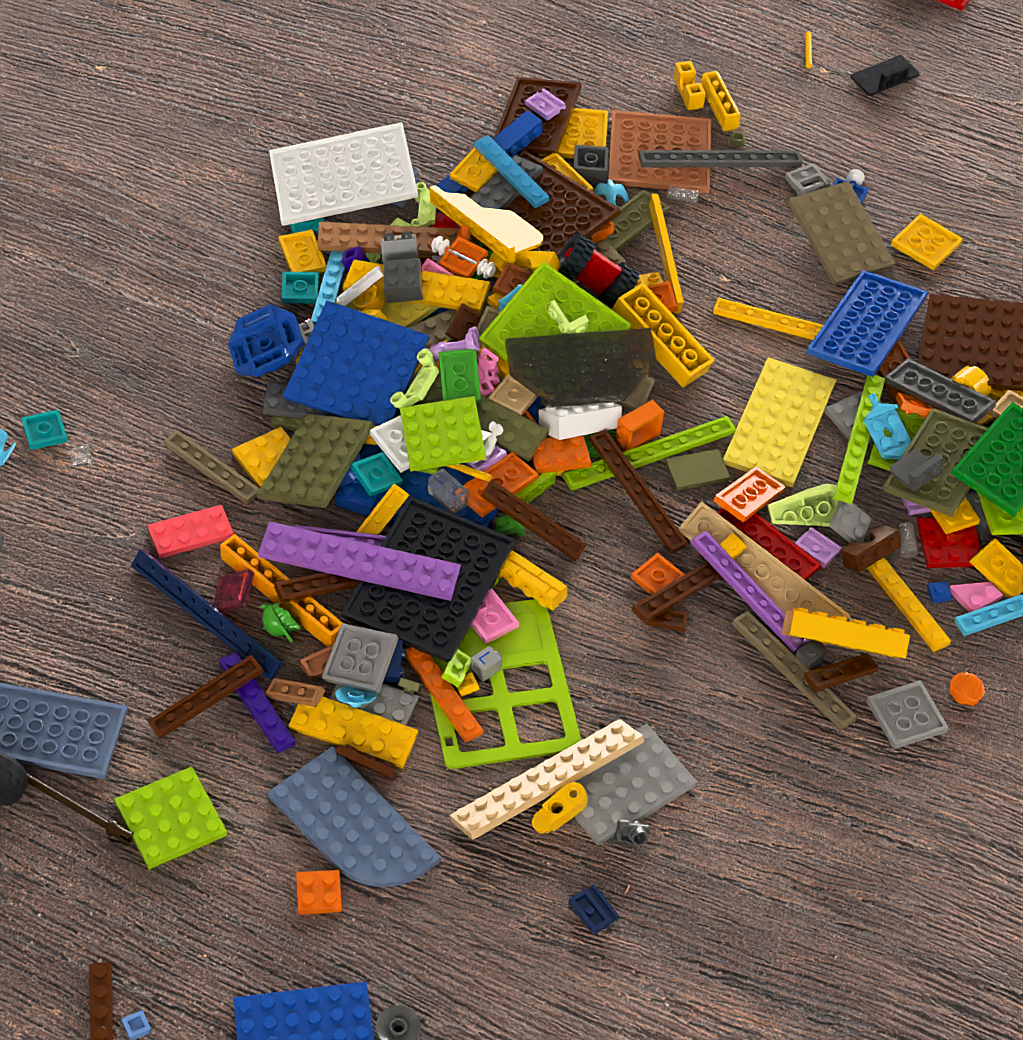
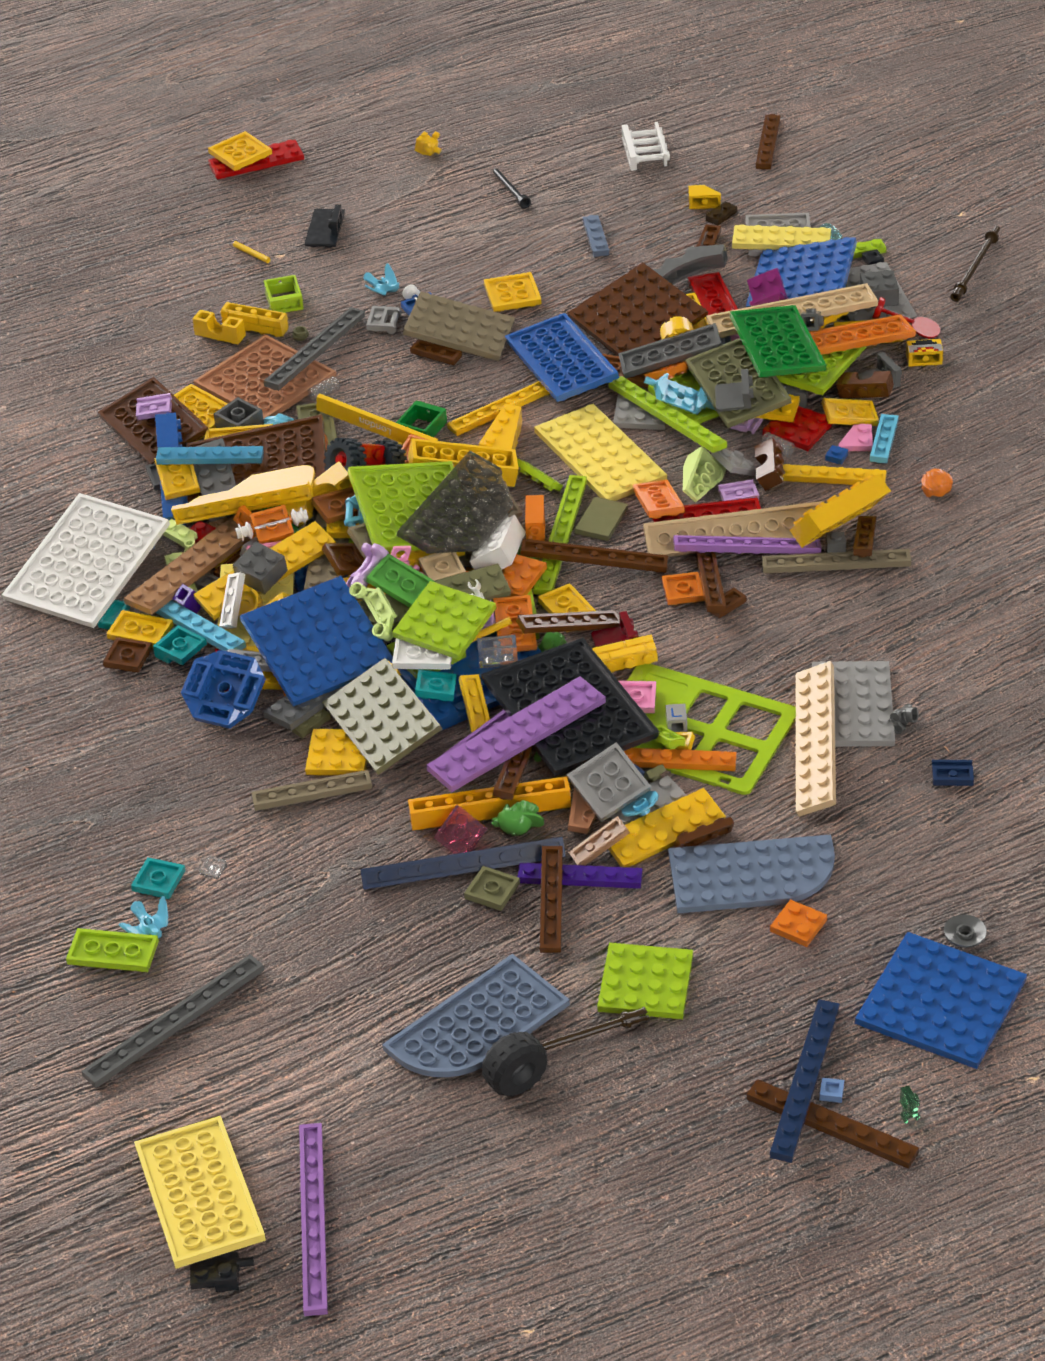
camera: 45 degrees left, 10 degrees down
coral plate [147,504,234,559] -> none
brick [380,231,418,263] -> none
yellow piece [532,782,588,834] -> none
yellowish green bracket [548,300,589,338] -> none
yellow plate [720,533,747,560] -> none
light grey plate [866,680,949,749] -> none
none -> reddish brown plate [103,637,152,673]
none -> lime window [263,275,304,313]
none -> medium azure animal [363,263,400,296]
none -> green window [396,400,447,437]
none -> reddish brown plate [410,339,462,365]
none -> olive plate [464,866,520,911]
none -> yellow wedge [479,404,522,450]
none -> lime plate [517,459,563,491]
none -> yellow plate [538,583,596,633]
none -> dark red bracket [591,611,639,647]
none -> dark blue plate [770,999,840,1163]

